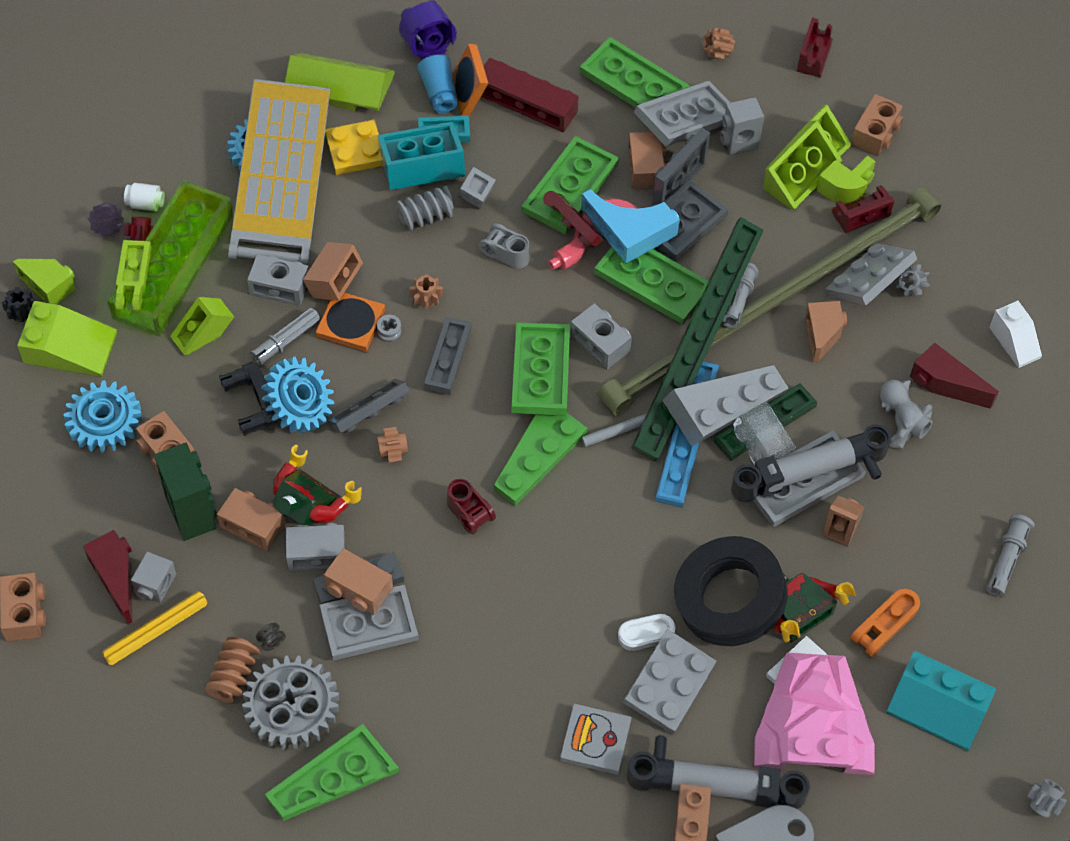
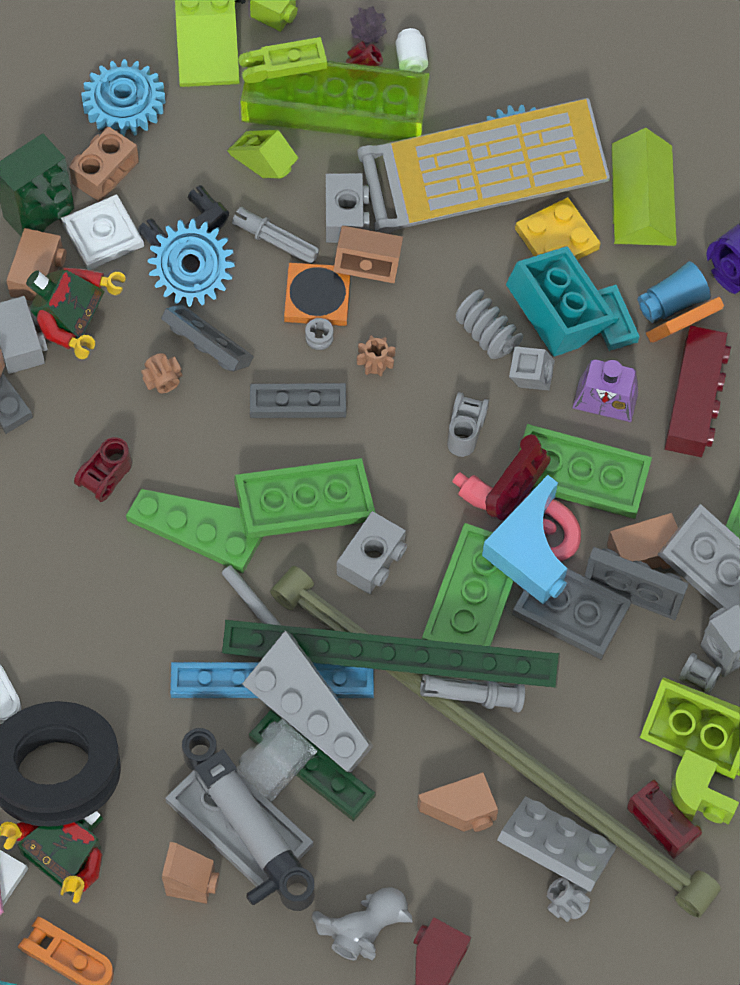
camera: 75 degrees right, 5 degrees up
none -> white tile [61,194,144,270]
none -> medium lavender torso [572,360,638,422]
none -> light grey bush [679,653,723,695]

